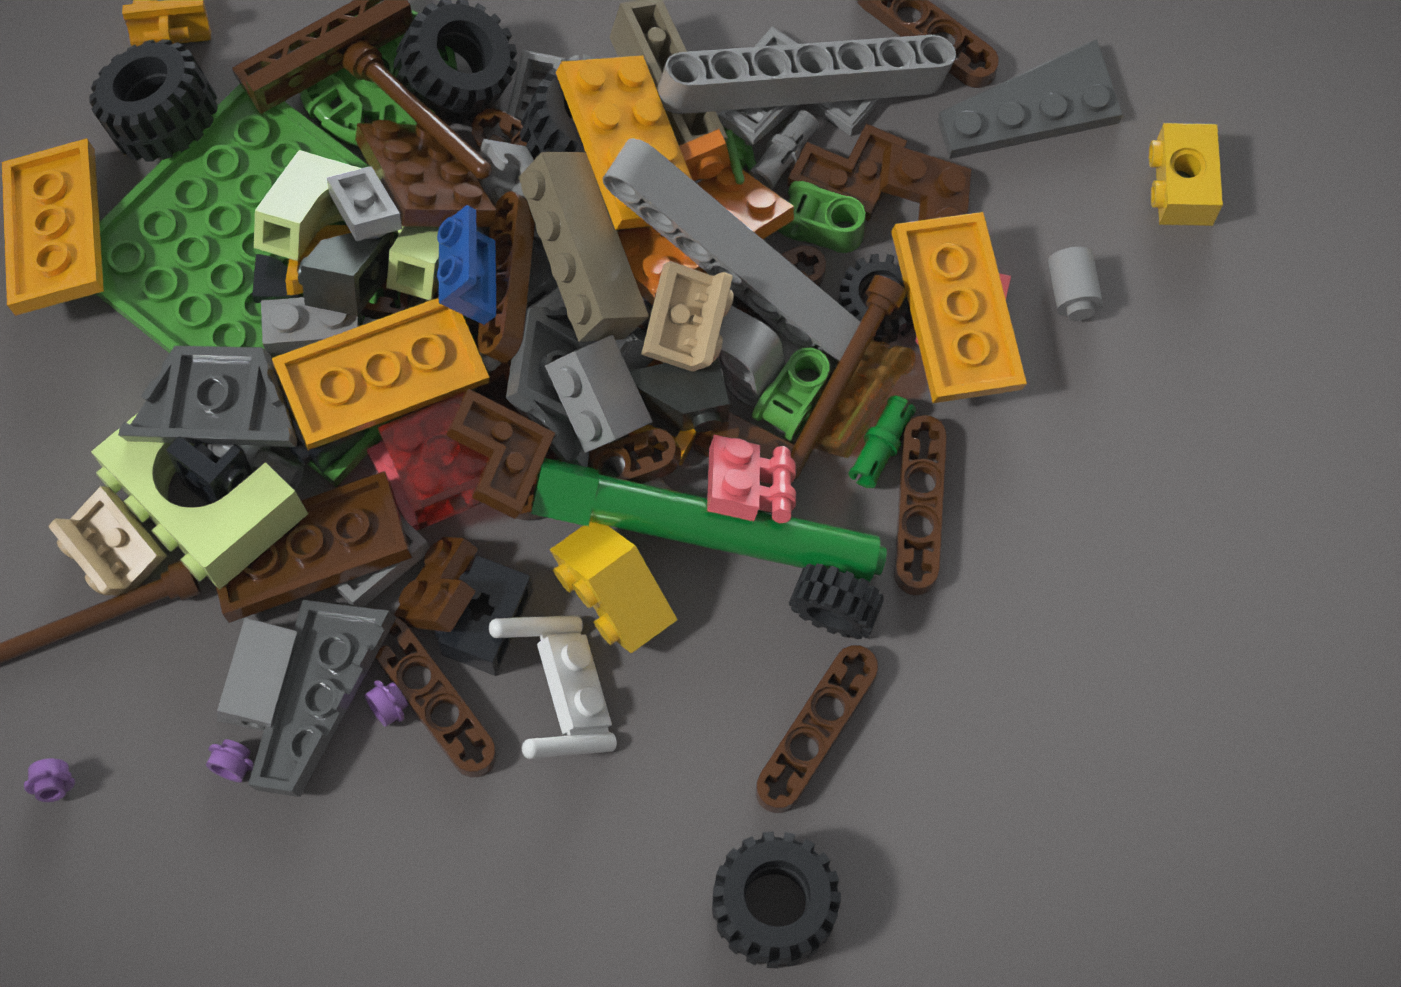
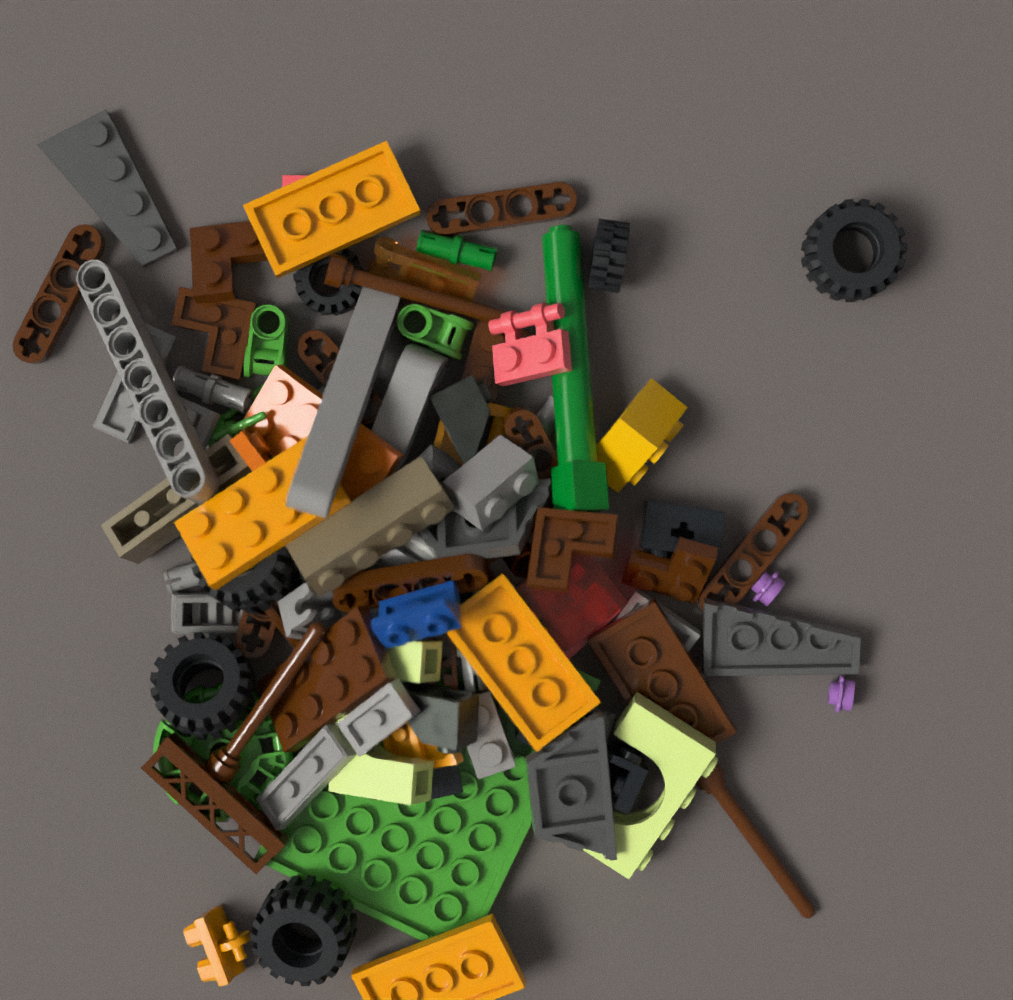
camera: 100 degrees left, 20 degrees up
medium lavender plate [24,758,75,802] -> none
tan bracket [49,486,167,596] -> none
light grey hinge [217,618,297,731] -> none
white plate [489,615,617,759] -> none
tan bracket [641,261,733,372] -> none
reddish brown beam [756,645,878,813] -> none
light grey brick [1048,247,1103,321] -> none
yellow brick [1148,123,1223,226] -> none
none -> light grey tile [256,724,356,830]

